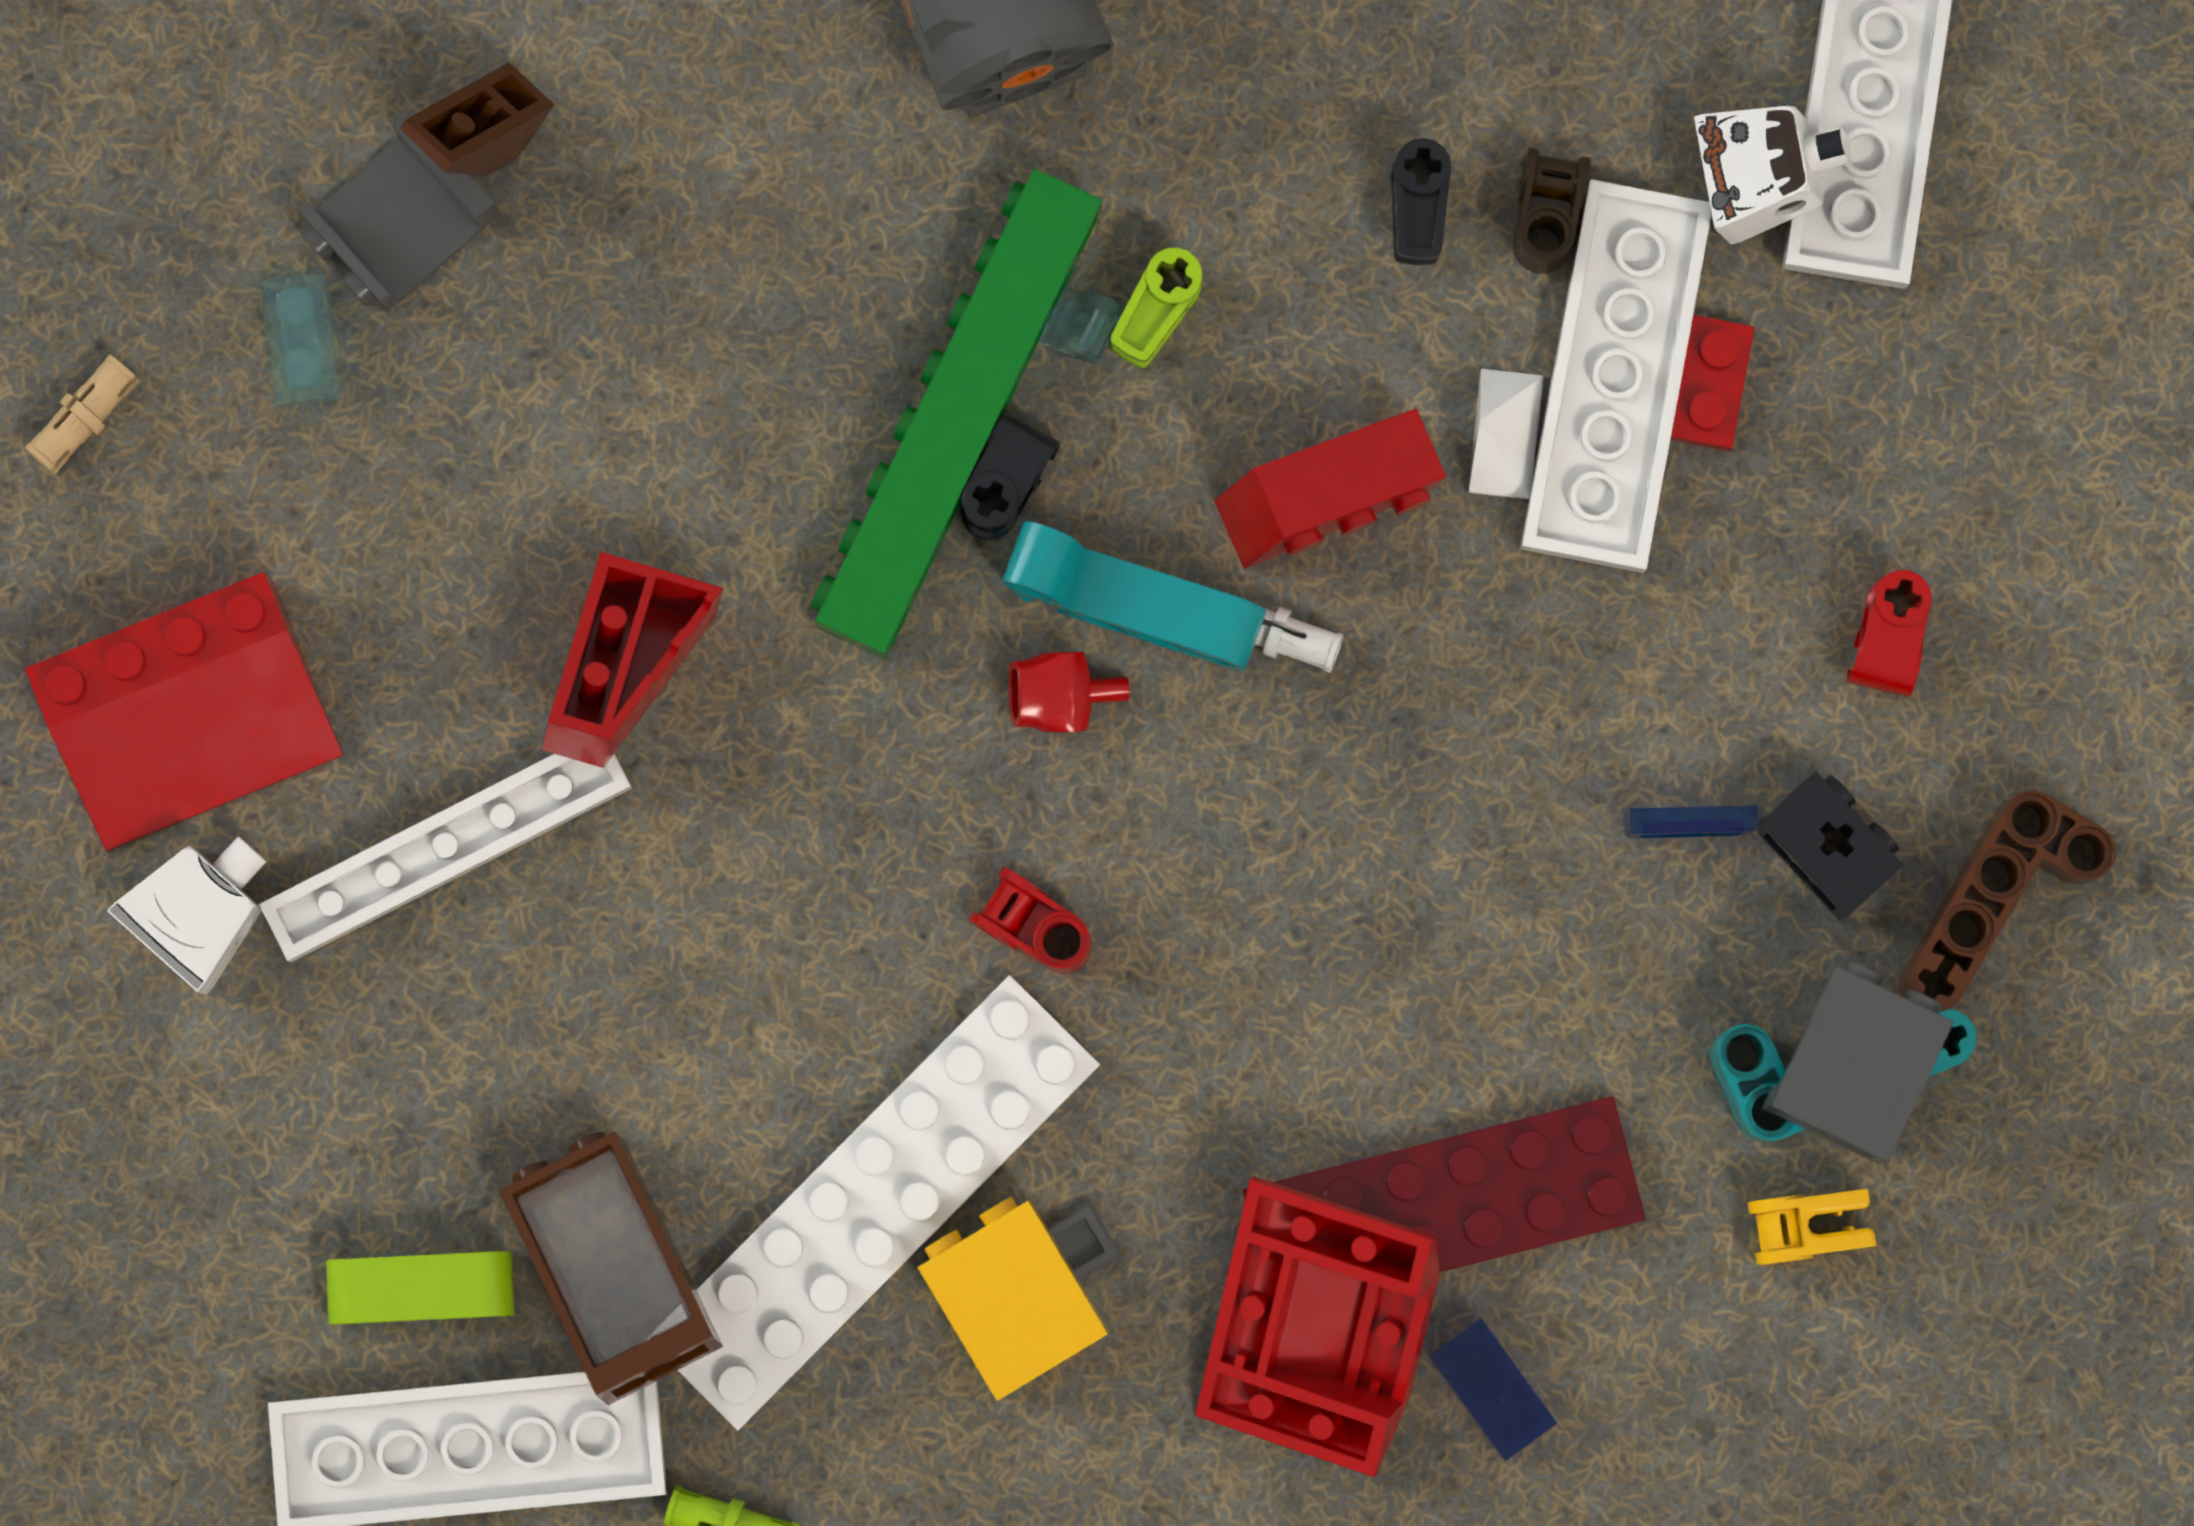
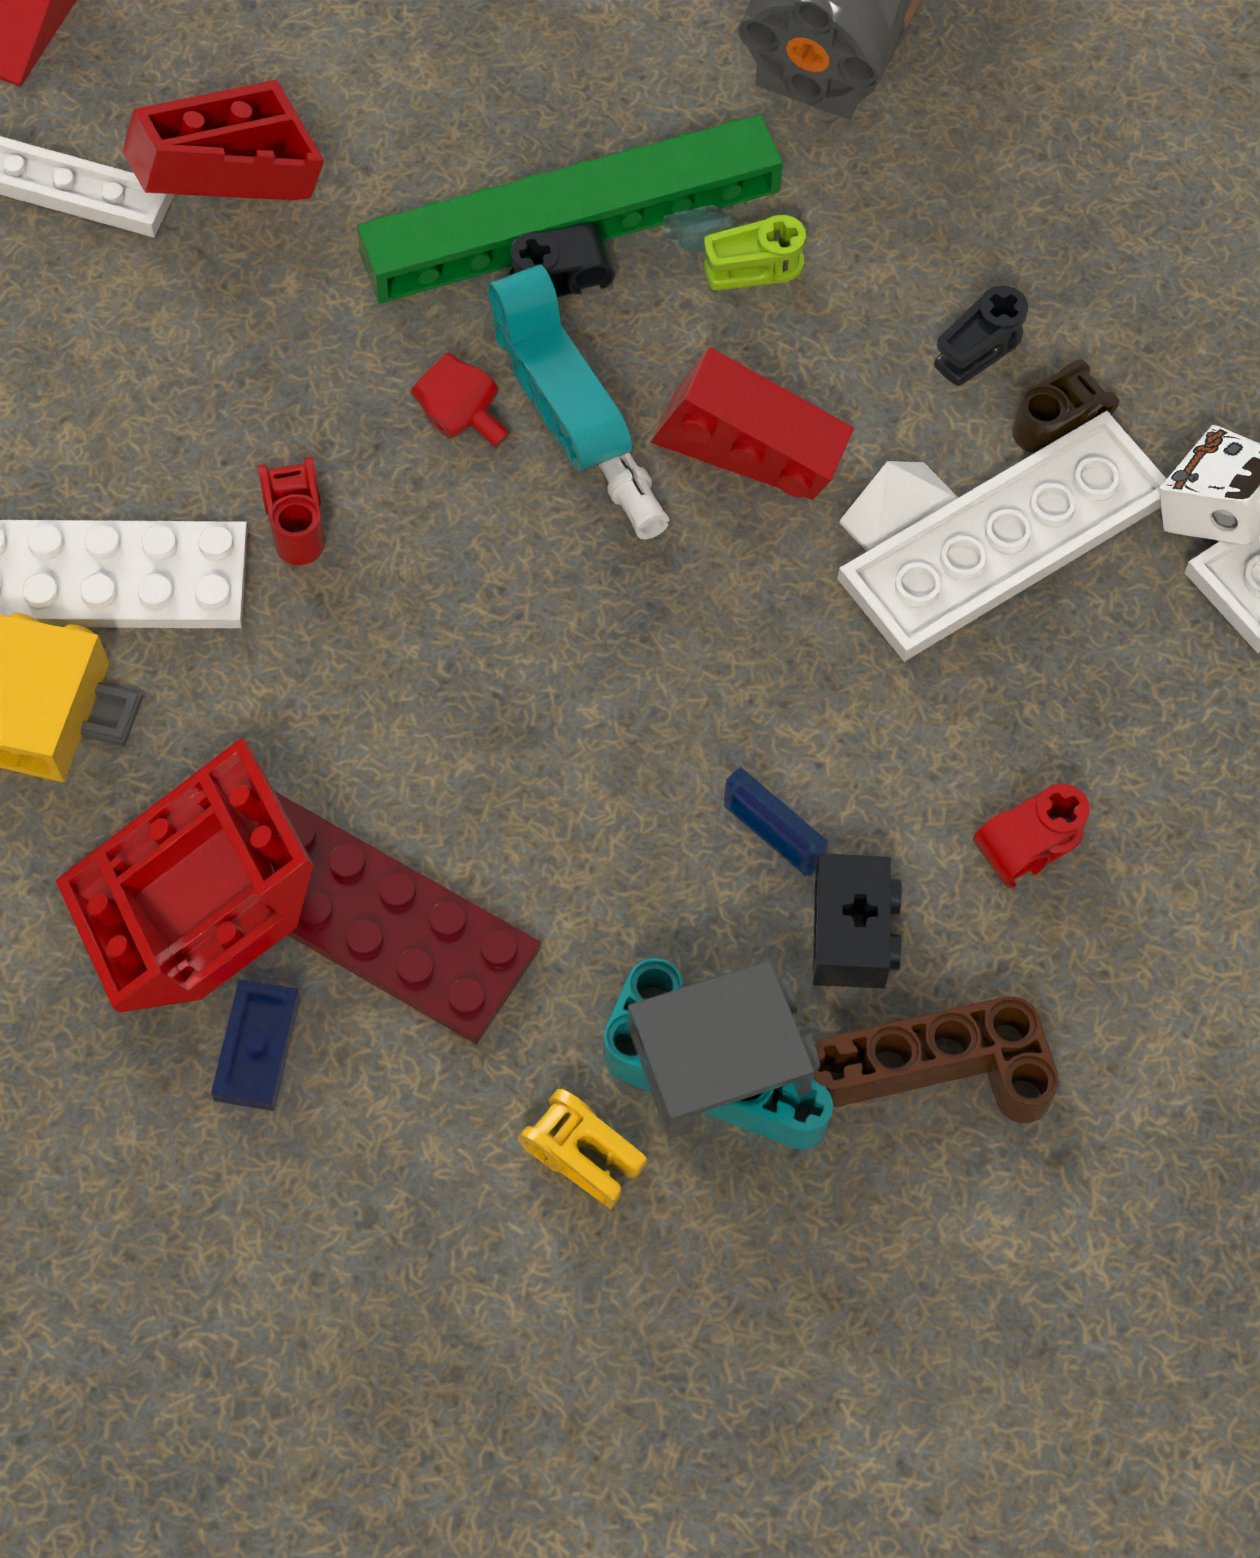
camera: 50 degrees right, 20 degrees down
red plate [1670,315,1755,451] -> none

